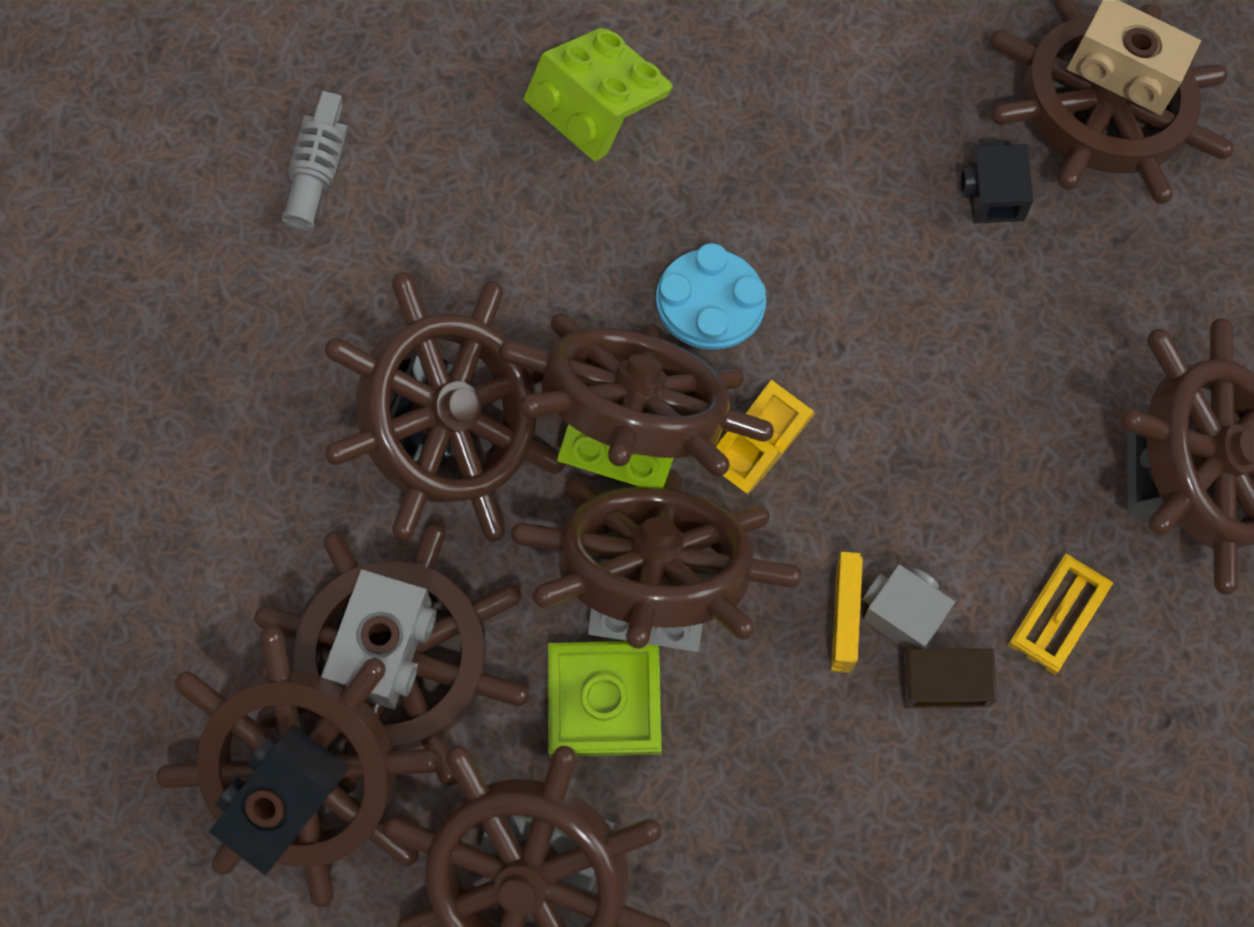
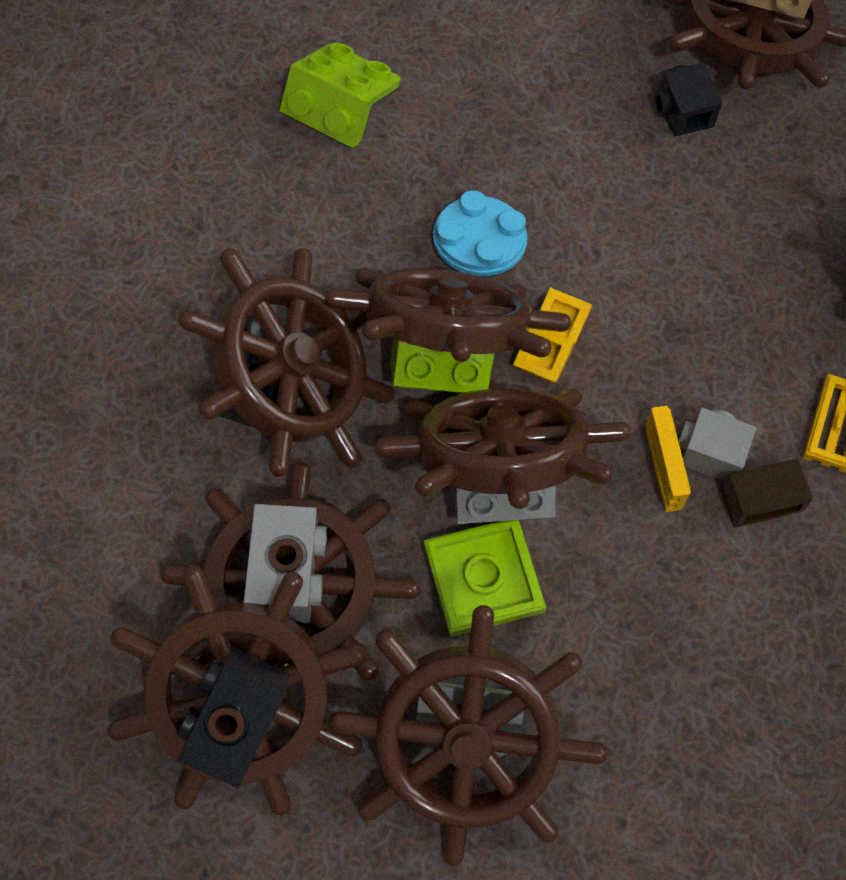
camera: 20 degrees left, 5 degrees down
light grey hinge [282,91,348,231] -> none

